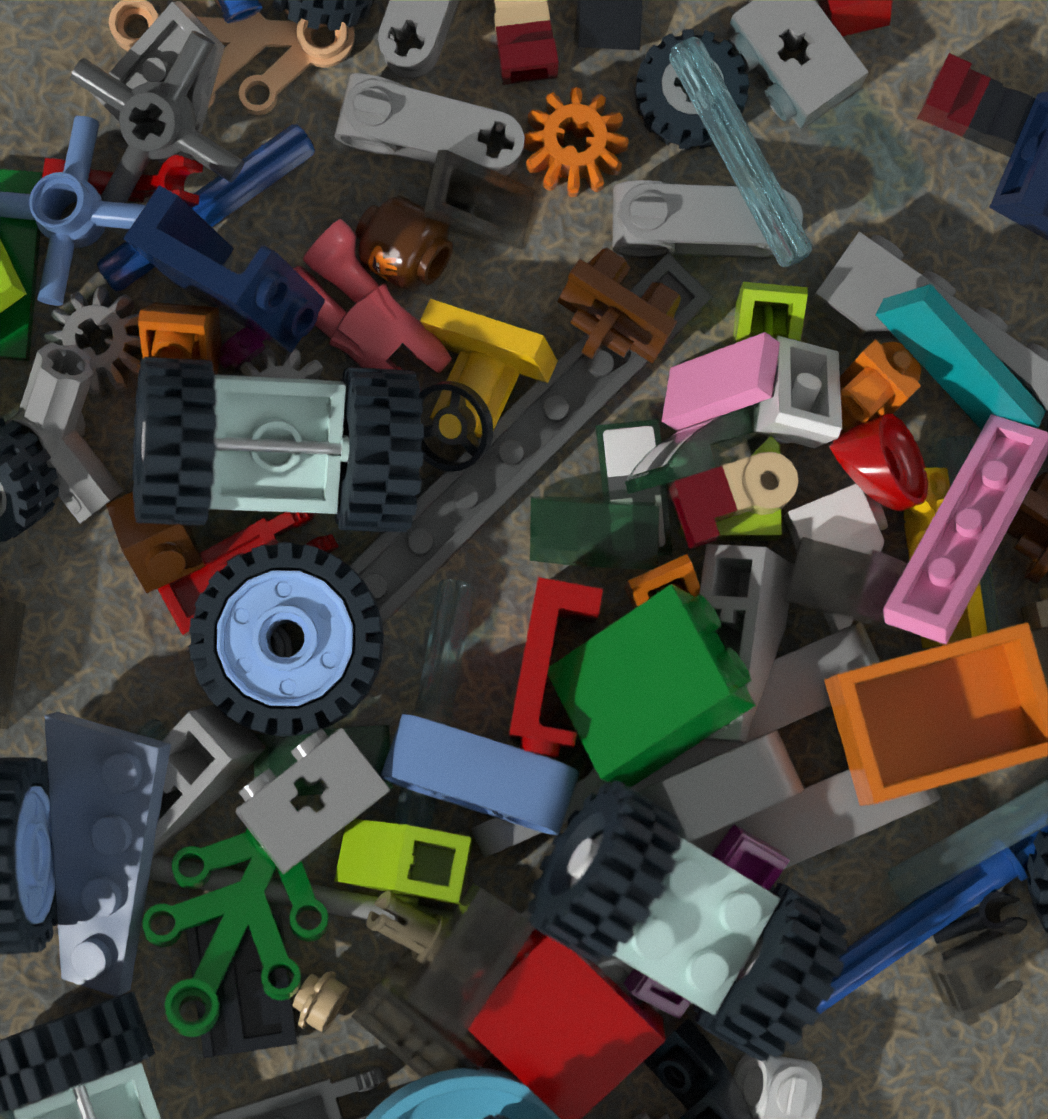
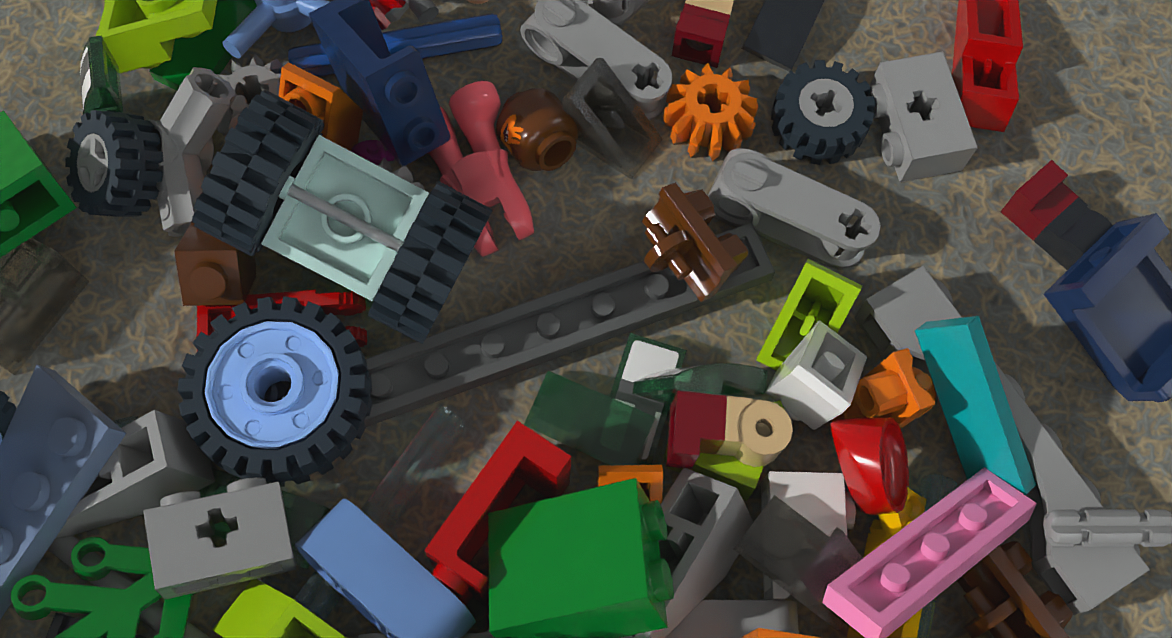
camera: 20 degrees right, 15 degrees down
yellow piece [418,299,558,472] -> none
bright pink tile [662,332,780,431] -> none
clear light blue axle [669,37,812,268] -> none

